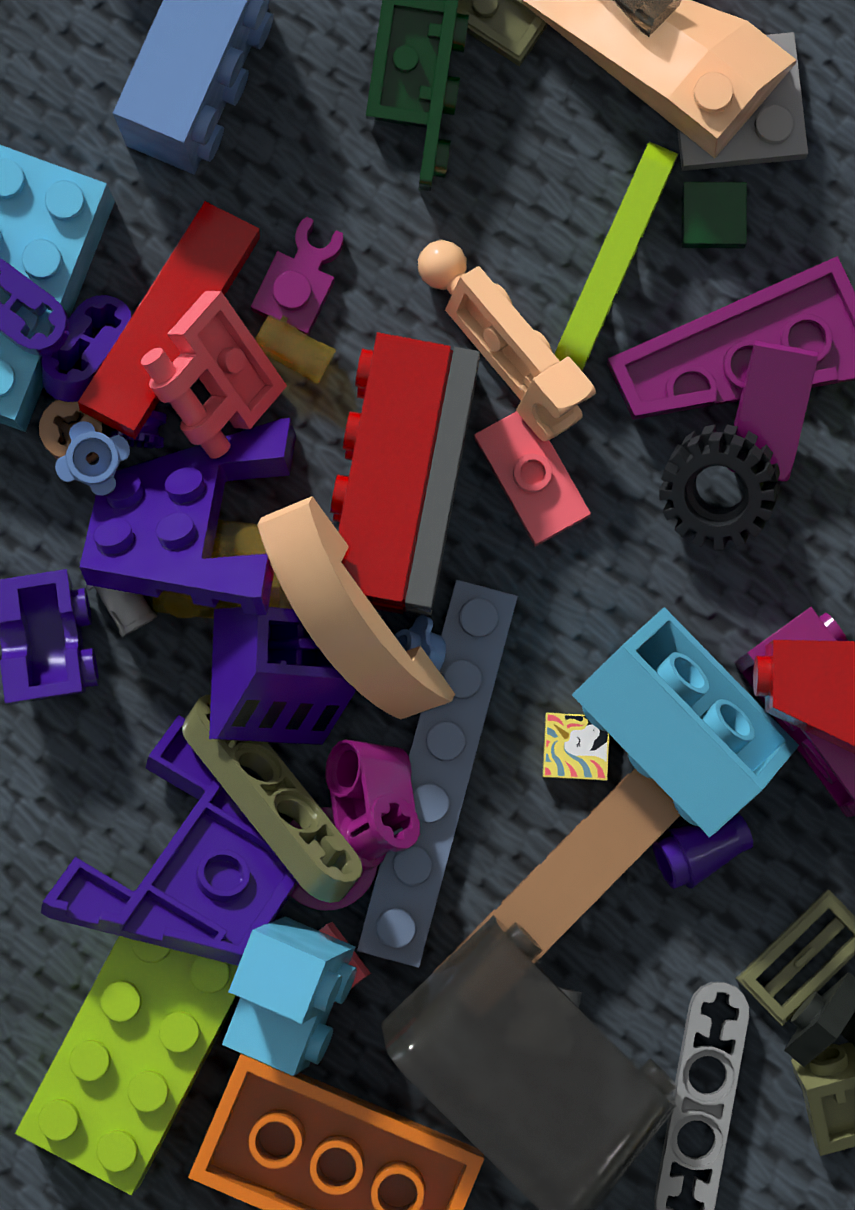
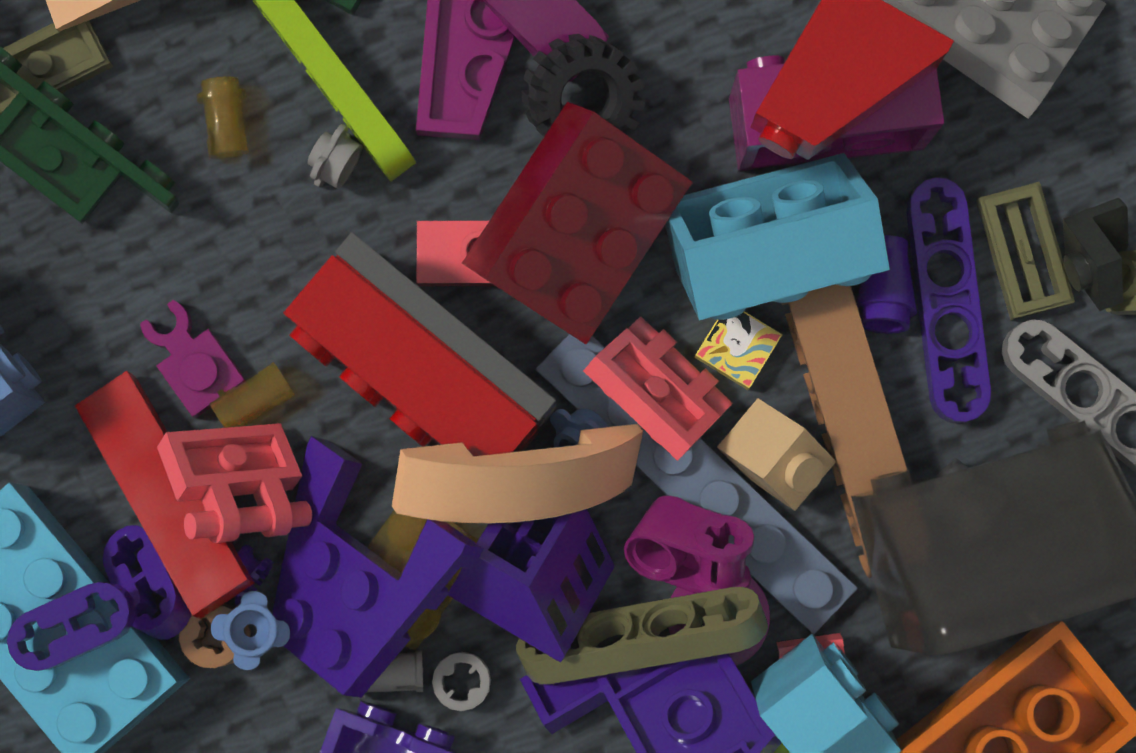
camera: 60 degrees left, 0 degrees up
light nougat plate [418,240,596,441] -> none
none -> clear yellow pin [196,76,249,159]
none -> light grey plate [307,124,363,189]
none -> light grey bush [432,652,491,711]
none -> dark red brick [462,102,693,344]
none -> coral plate [583,316,733,461]
none -> tan brick [717,398,836,511]
none -> dark purple beam [906,177,991,424]

